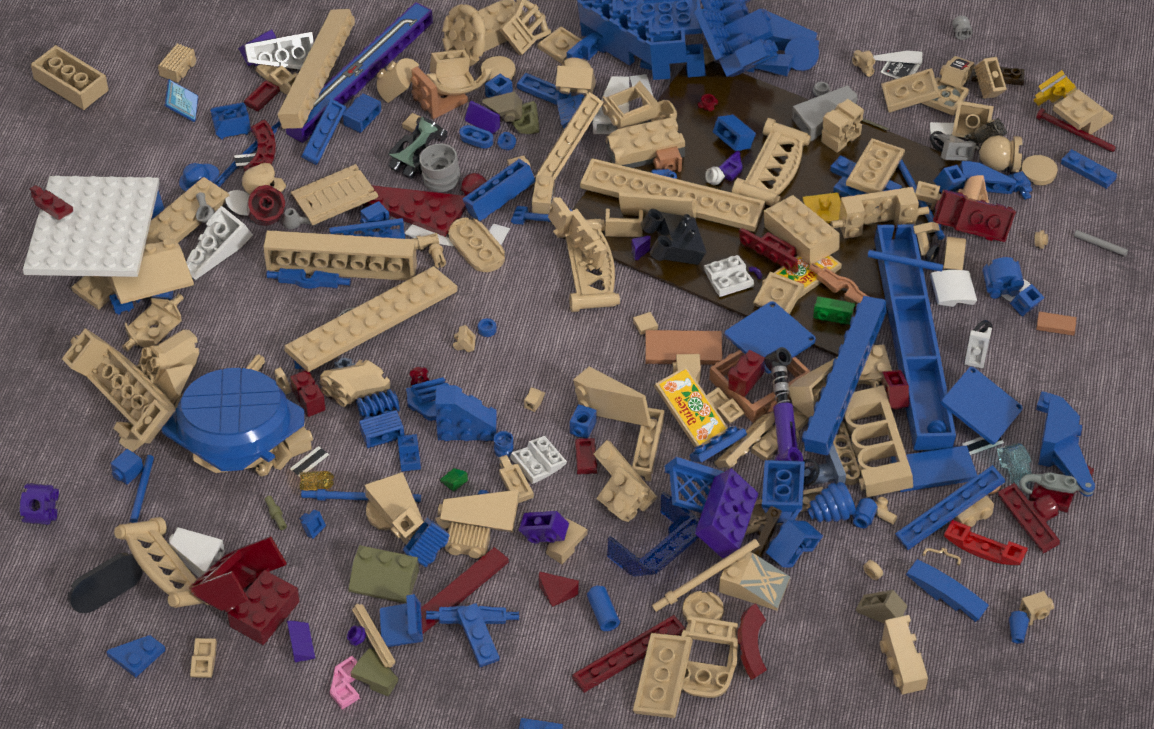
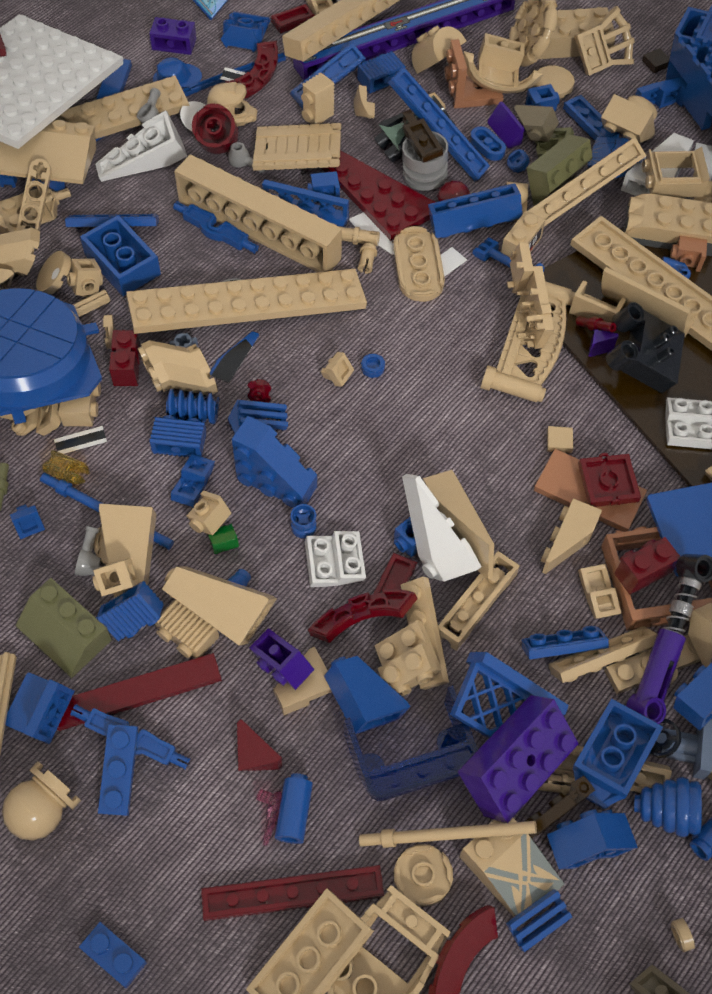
camera: 25 degrees right, 10 degrees up
tan plate [499,455,534,503] -> none
tan piece [524,387,545,412] -> none
tan tile [538,26,582,64] -> none
tile [654,366,728,448] -> none
none -> tan tile [2,761,81,840]
none -> tan beam [16,158,52,231]
none -> tan tile [36,251,71,295]
none -> blue tile [65,214,159,227]
none -> tan brick [67,259,103,297]
none -> light grey bar [75,526,101,576]
none -> blue brick [80,215,161,297]
none -> dark purple brick [149,17,197,55]
none -> tan brick [187,490,232,536]
none -> black sticker [210,331,259,383]
none -> clear pink bar [257,789,282,846]
none -> tan brick [301,73,335,124]
none -> dark red tile [308,589,418,643]
none -> blue slope [324,656,410,734]
none -> tan slope [353,85,375,119]
none -> blue tile [388,66,490,181]
none -> dark brown hinge [402,109,443,163]
none -> white wedge [402,474,482,582]
none -> blue tile [506,889,572,952]
none -> olive slope [526,134,593,206]
none -> dark red bar [576,316,616,332]
none -> dark red plate [578,453,641,507]
none -> dark brown tile [642,48,670,73]

